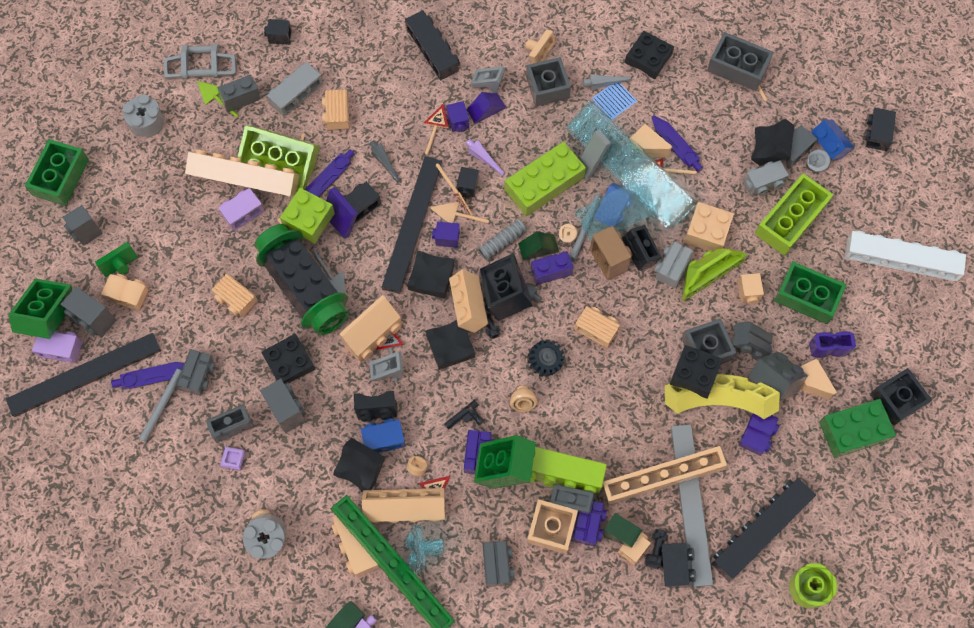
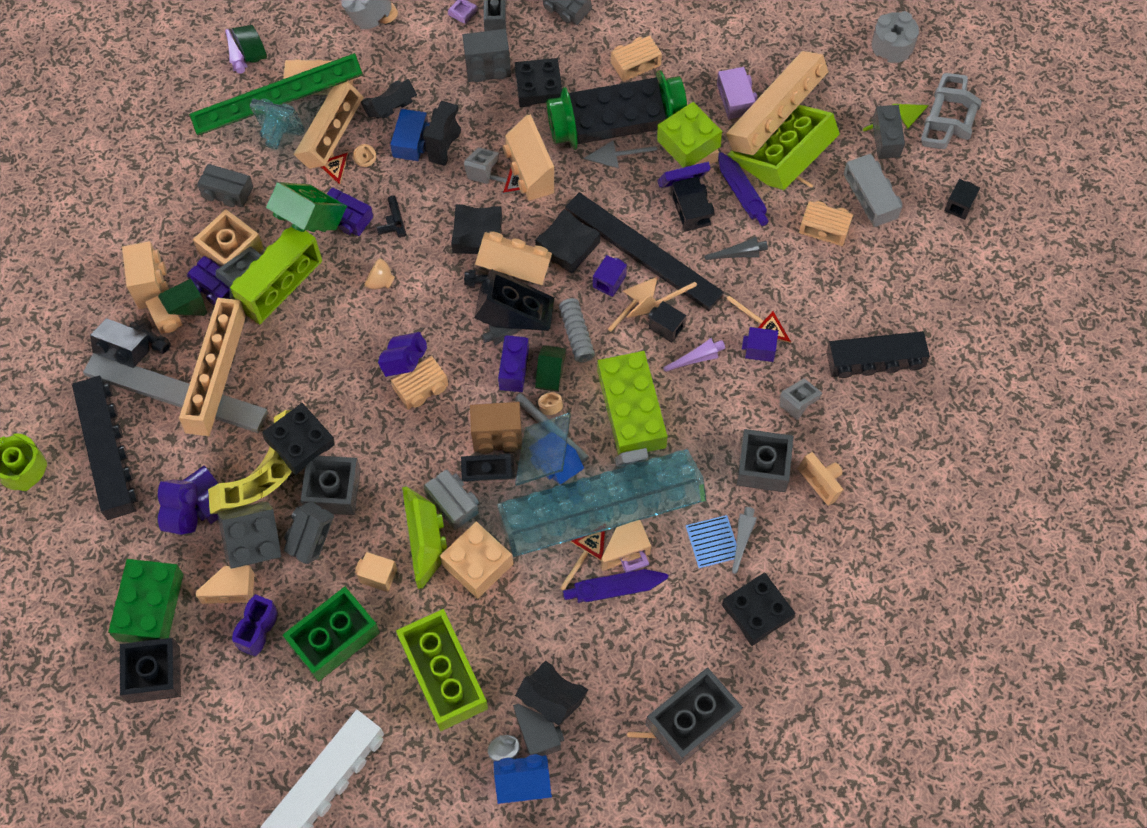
camera: 115 degrees right, 5 degrees down
dark purple slope [466,92,506,124] -> none
black wheel [527,339,565,377] -> none
light grey brick [743,160,789,196] -> none
none -> light nougat brick [122,241,169,309]
none -> dark purple brick [158,479,198,535]
none -> dark purple brick [378,332,427,377]

